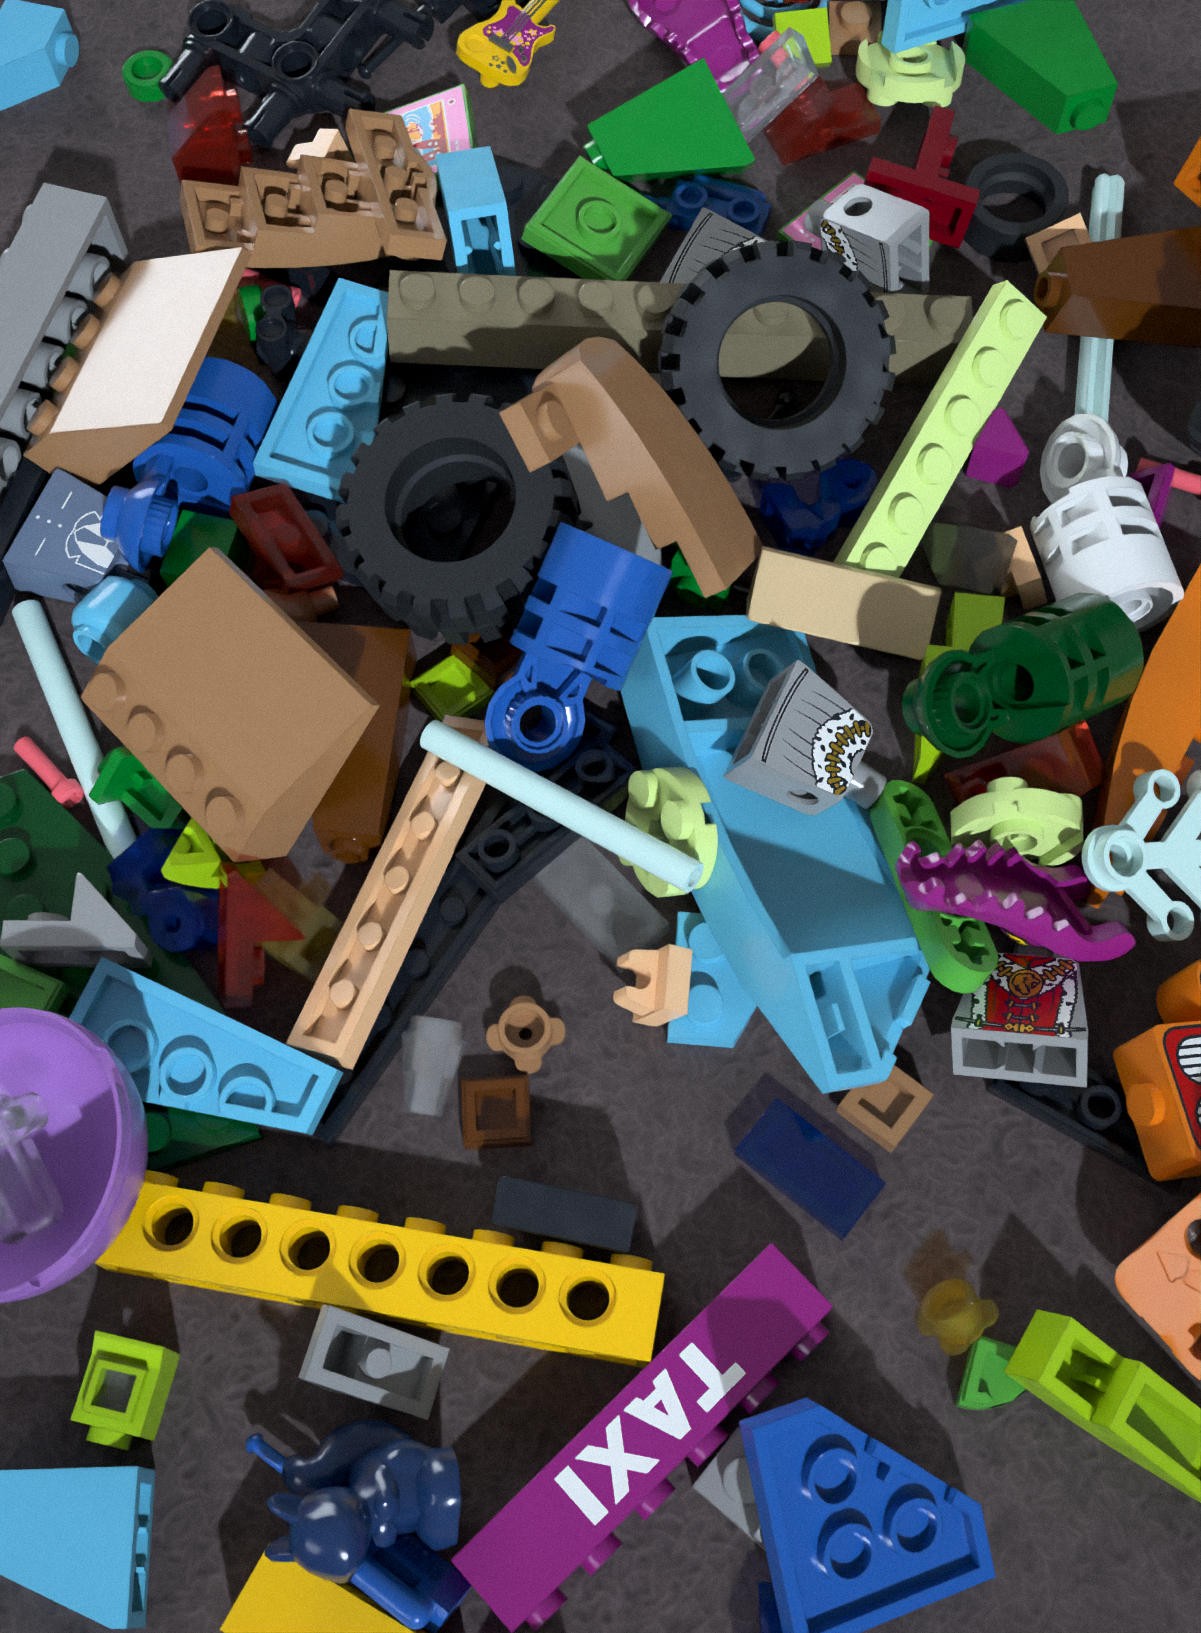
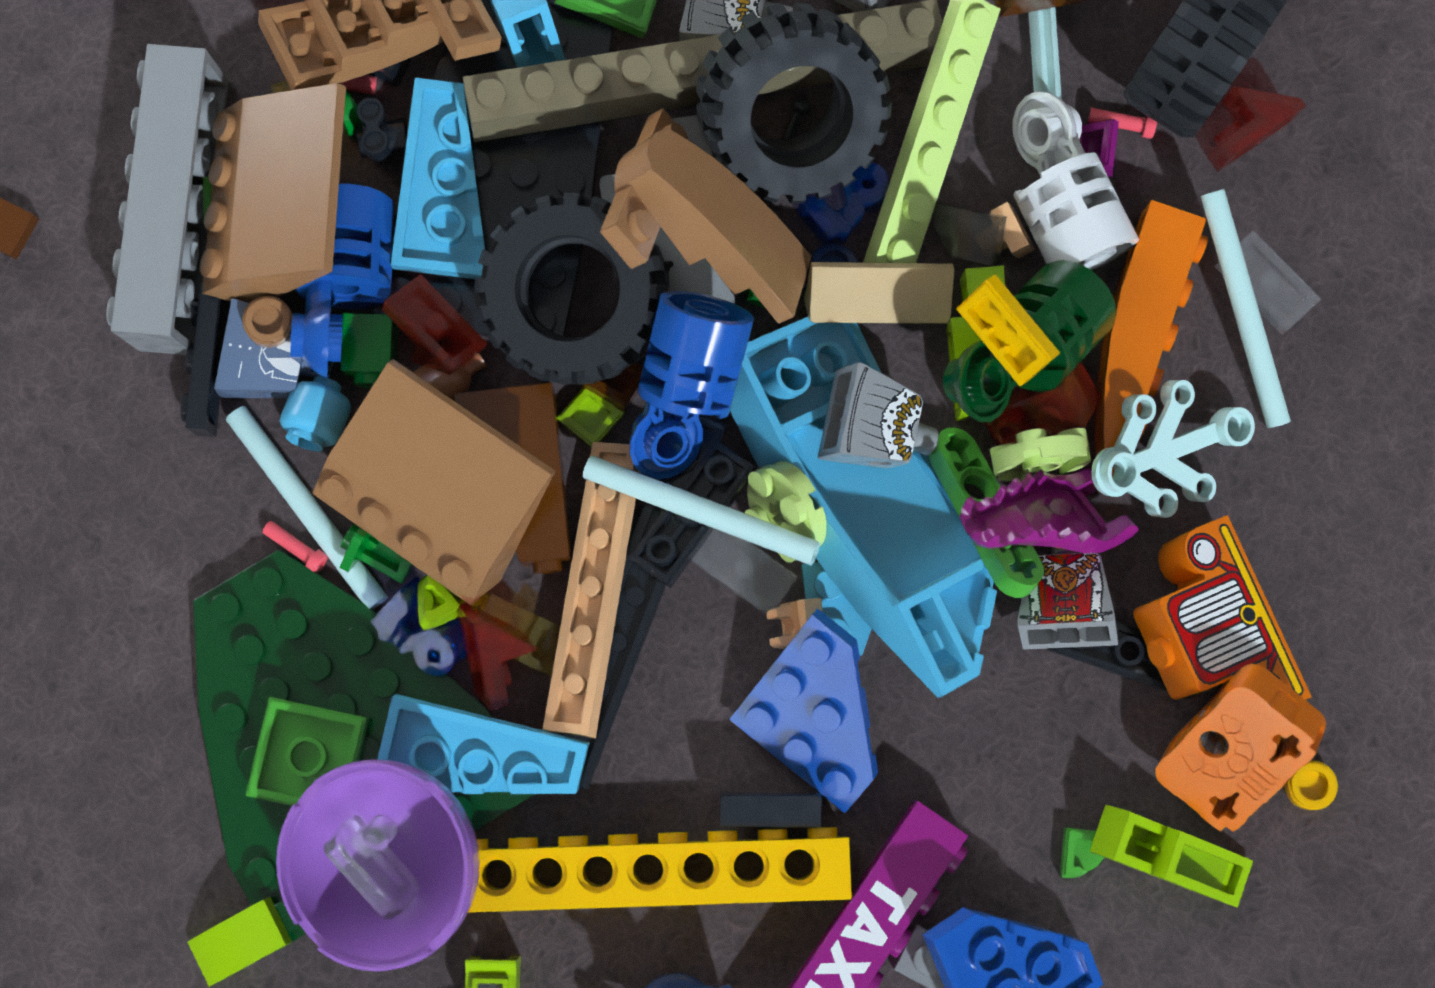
camera: 15 degrees left, 15 degrees up
light grey slope [0,873,153,968] -> none
light grey slope [298,1304,450,1420] -> none
clear cone [402,1016,468,1117] -> none
reddish brown tile [461,1075,532,1150] -> none
medium nougat plate [486,996,566,1074] -> none
clear blue tile [734,1097,886,1241] -> none
medium nougat plate [836,1065,934,1153] -> none
clear yellow plate [917,1279,999,1356] -> none
magenta slope [965,407,1029,488] -> none
none -> medium nougat tile [242,296,292,348]
none -> plate [729,608,878,813]
none -> yellow plate [956,274,1060,386]

